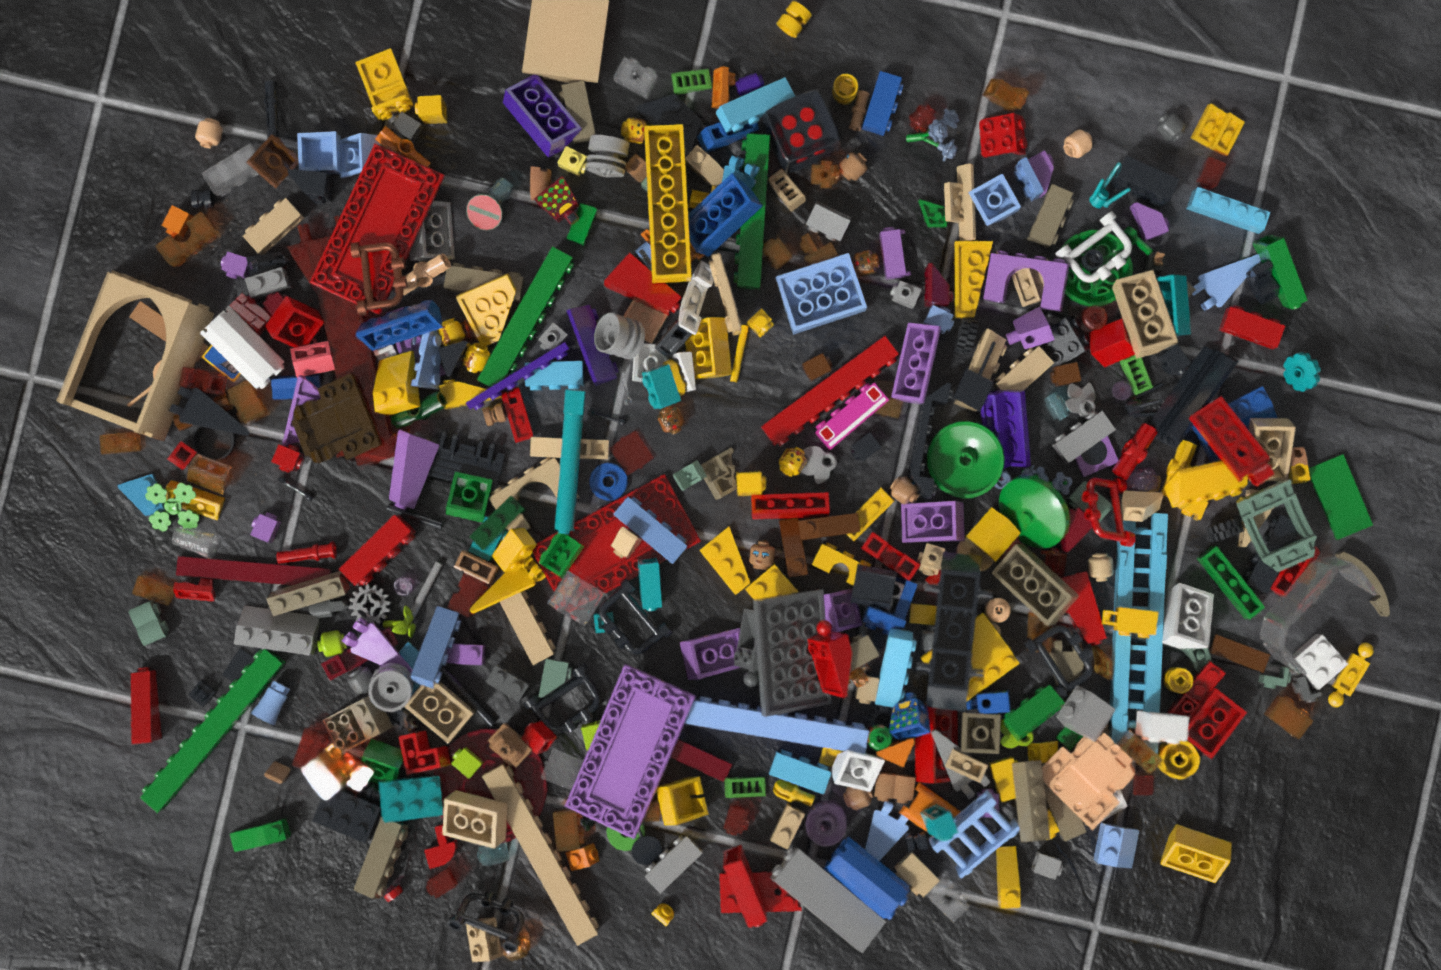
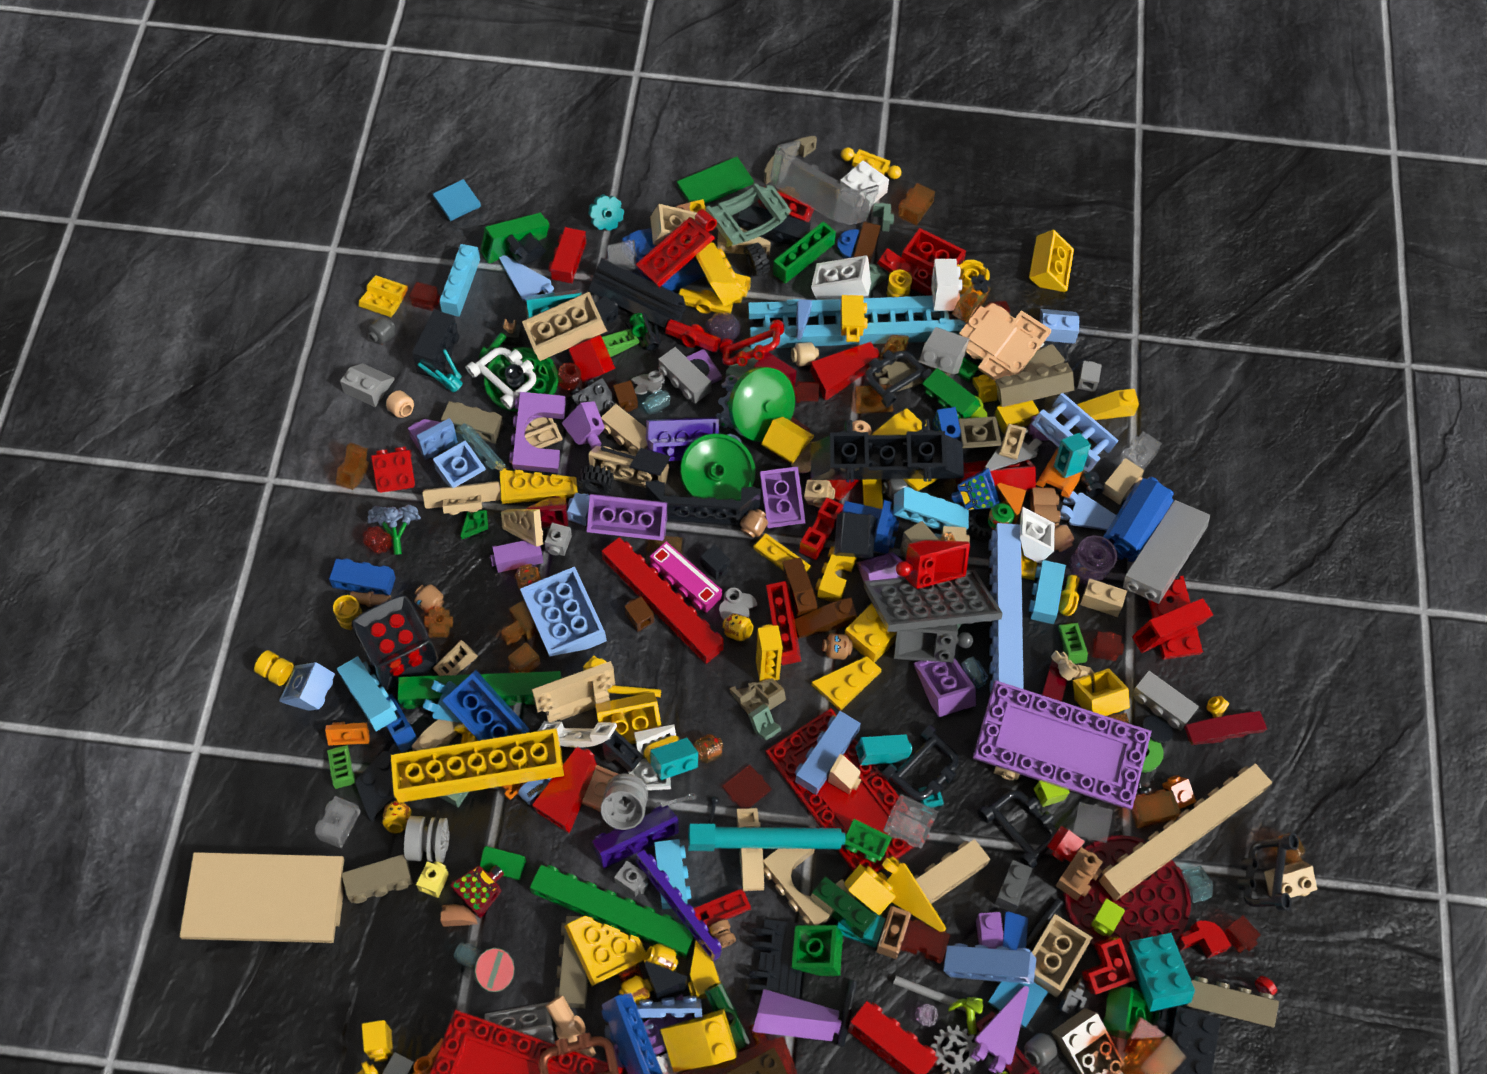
camera: 105 degrees left, 25 degrees down
light grey wheel [368,663,413,712] -> none
tan brick [443,791,508,848] -> none
dark purple slope [503,75,582,158] -> none
sand green slope [539,658,572,698] -> none
blue tile [589,463,628,501] -> none
medium nougat slope [624,153,647,182] -> none
dark purple brick [735,73,764,96] -> none
light grey brick [806,201,851,241] -> none
dark tan brick [992,544,1079,626] -> none
clear purple tile [1112,380,1132,400] -> none
tan slope [1121,491,1163,522] -> none
medium lavender slope [1130,202,1169,242] -> none
dark grey bracket [1292,675,1322,703] -> none
none -> light blue slope [279,662,335,711]
none -> light grey slope [340,364,395,407]
none -> dark azure tile [433,179,481,221]
none -> clear light blue plate [459,423,506,471]
none -> tan wing [501,509,543,547]
none -> clear piece [607,240,637,270]
none -> green bush [630,313,647,337]
none -> medium blue slope [796,299,812,340]
none -> blue plate [837,229,859,259]
none -> clear light blue brick [961,657,988,688]
none -> black plant [971,274,991,293]
none -> blue slope [1003,912,1028,951]
none -> tan bar [1051,651,1094,680]
none -> dark red slope [1184,711,1267,745]

